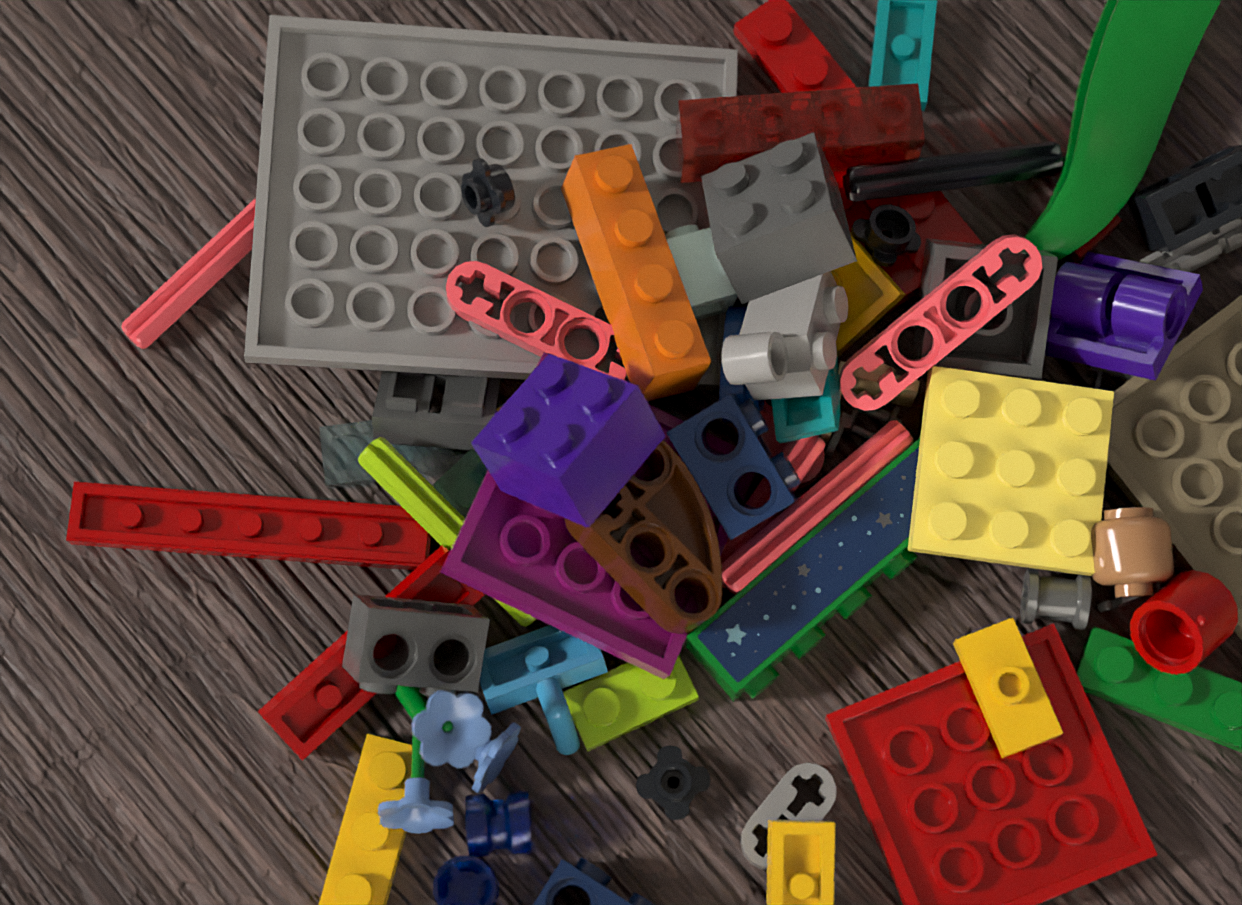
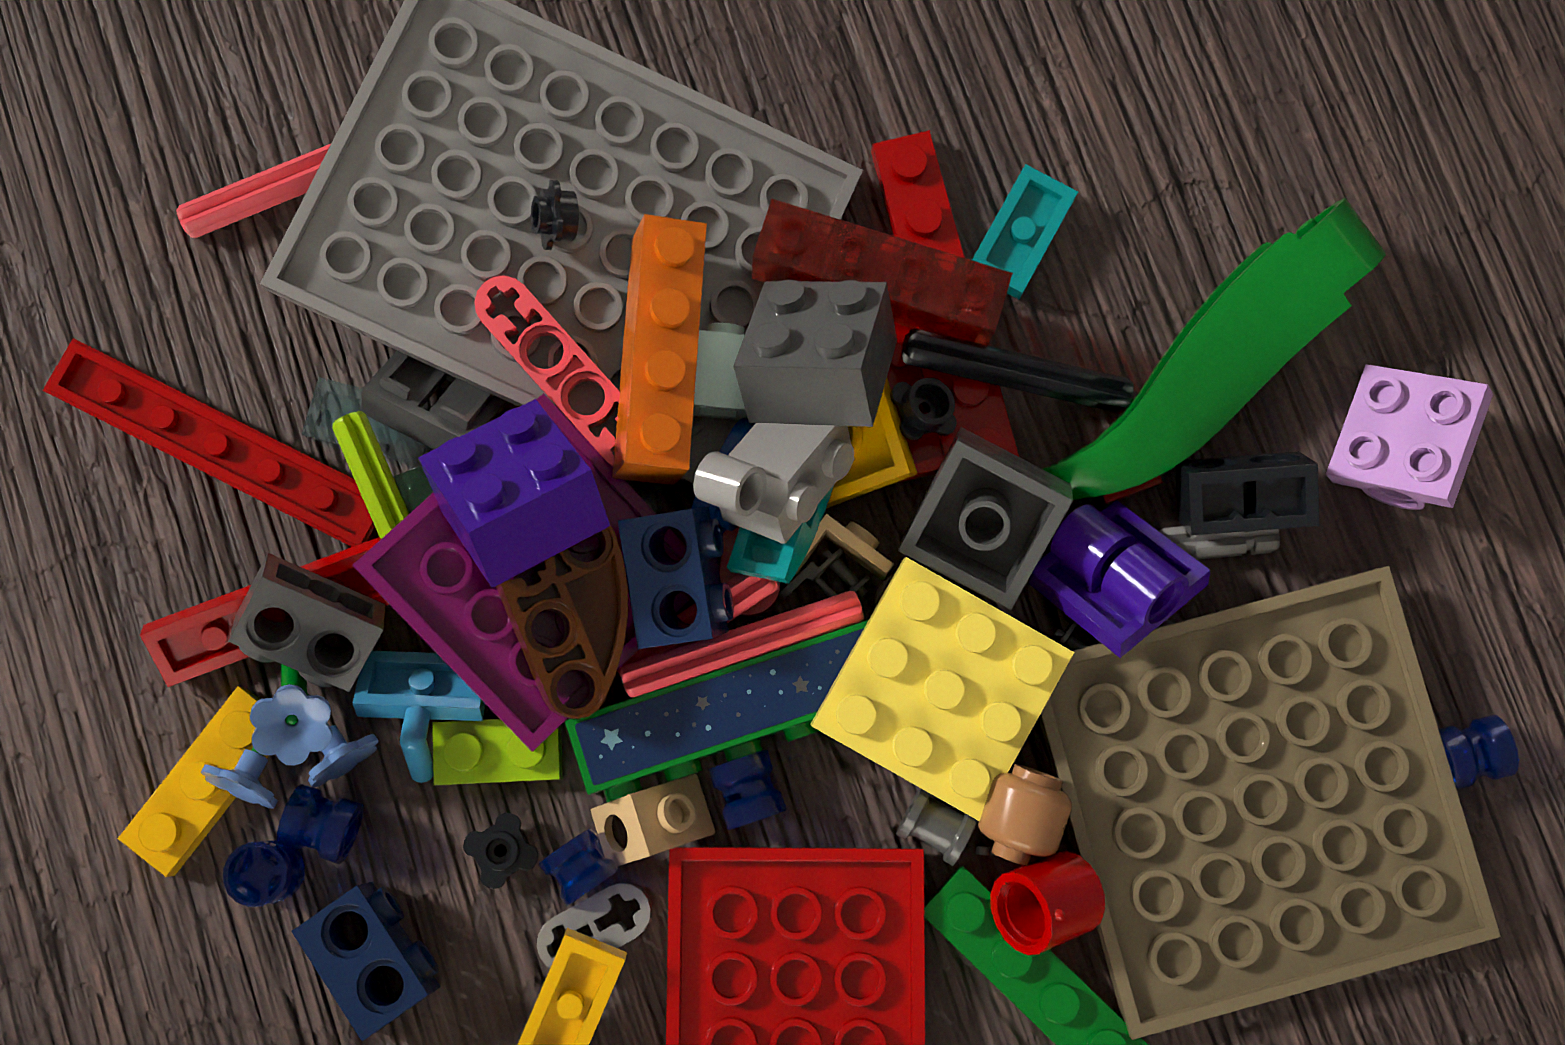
camera: 20 degrees right, 5 degrees up
coral beam [839,235,1042,411] -> none
yellow plate [953,617,1063,759] -> none
none -> clear blue wheel [539,828,620,907]
none -> tan bracket [591,774,715,869]
none -> clear blue wheel [708,750,787,830]

